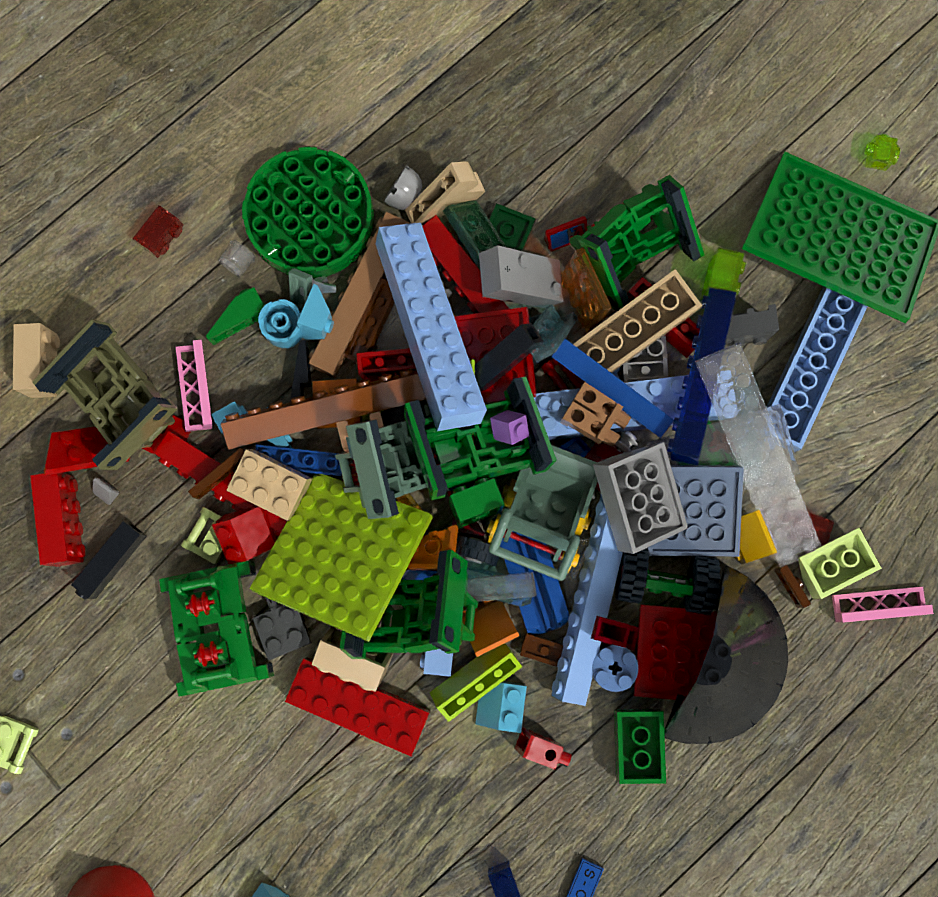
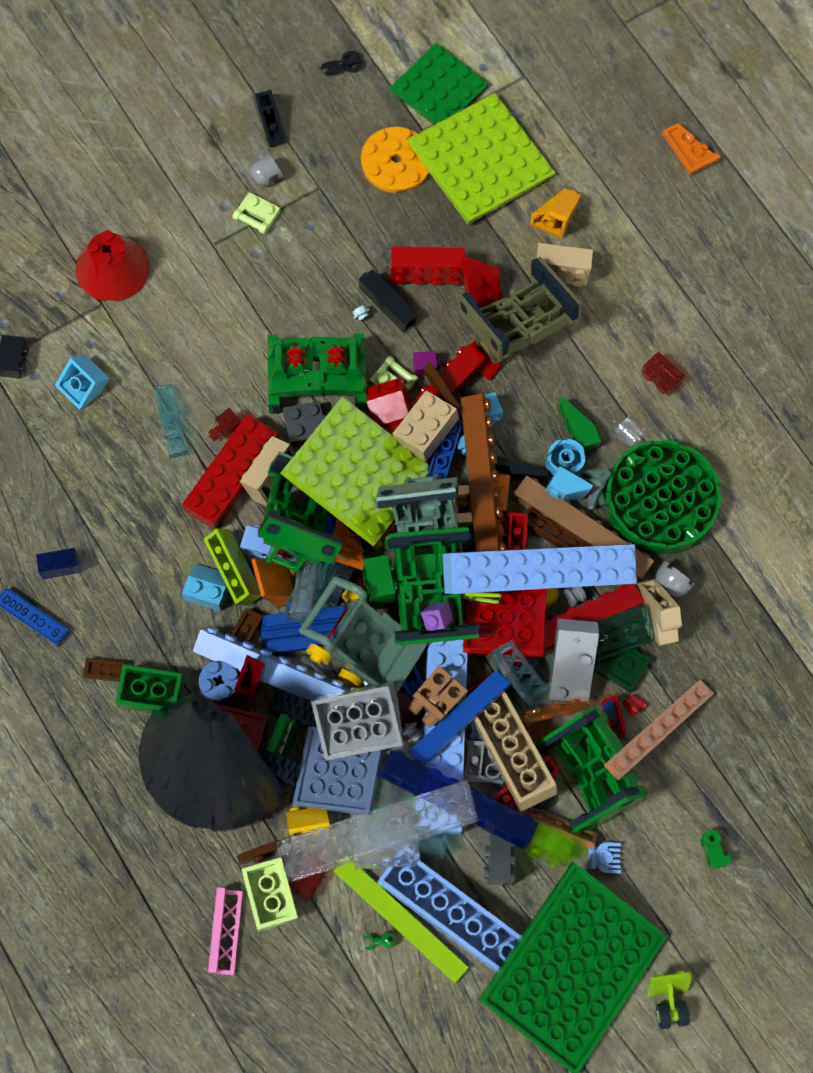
camera: 90 degrees right, 10 degrees down
light grey slope [93,478,119,505] -> none
bright pink fence [176,340,212,432] -> none
black brick [475,323,544,391] -> none
torso [514,727,571,769] -> none
clear neon green brick [865,134,900,171] -> none
none -> reddish brown plate [83,658,126,682]
none -> clear light blue slope [153,384,188,458]
none -> clear red brick [208,408,241,442]
none -> lime tile [333,856,469,984]
none -> light aqua plate [352,305,370,321]
none -> green arm [363,932,397,950]
none -> magenta brick [413,351,440,377]
none -> nougat plate [517,806,598,850]
none -> light blue piece [588,842,621,874]
none -> nougat plate [604,679,714,780]
none -> red piece [623,694,647,716]
none -> lime plate [646,971,692,1029]
none -> green leg [700,829,732,871]

